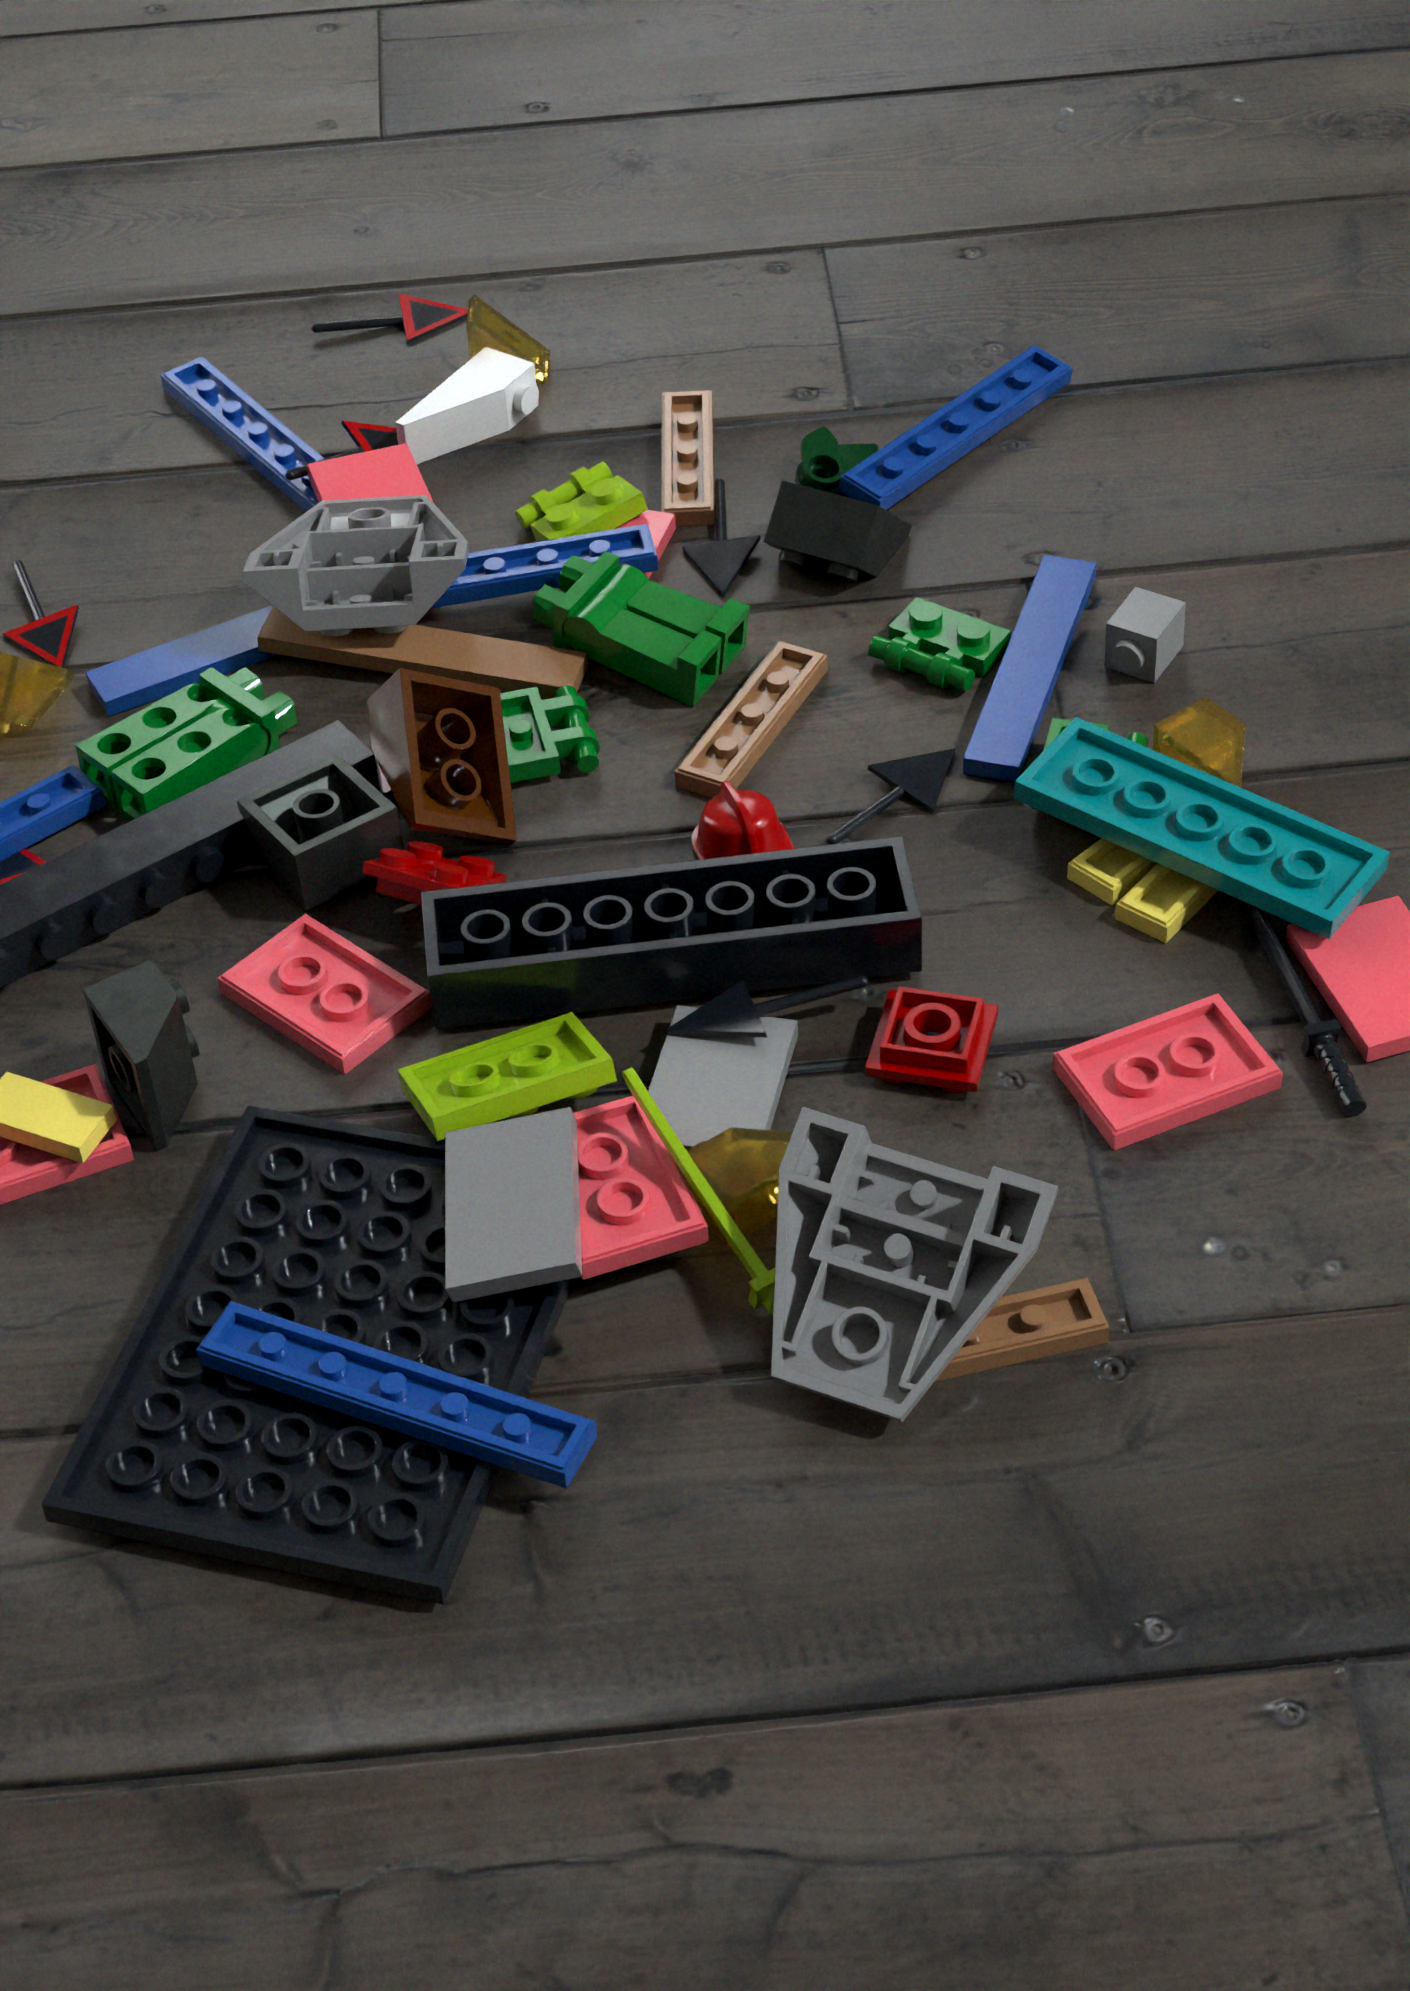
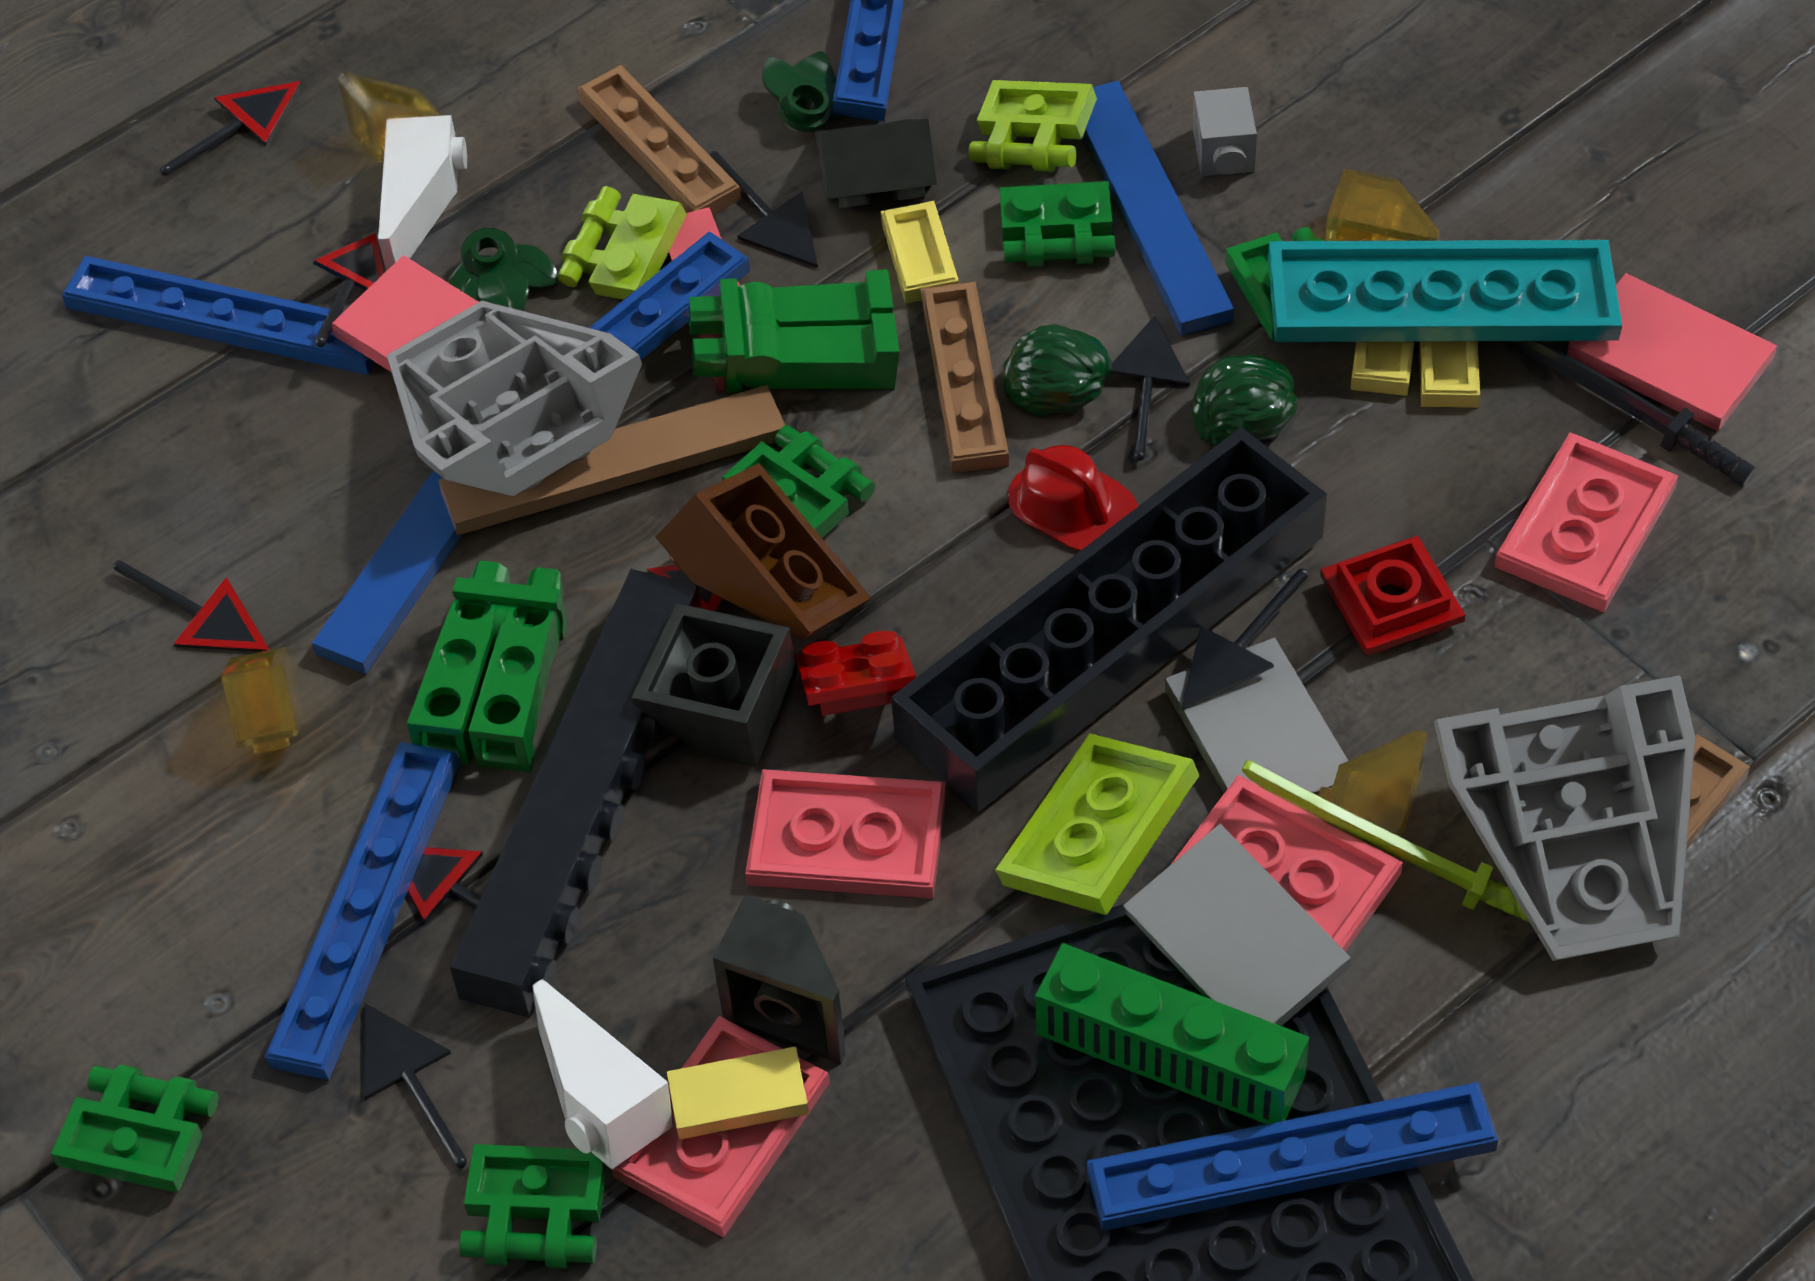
camera: 35 degrees left, 10 degrees up
none -> dark green plate [448,228,558,311]
none -> light yellow tile [881,201,959,304]
none -> lime plate [968,80,1097,172]
none -> dark green hair [1002,324,1112,418]
none -> green brick [1035,943,1309,1124]
none -> dark green hair [1192,355,1298,446]

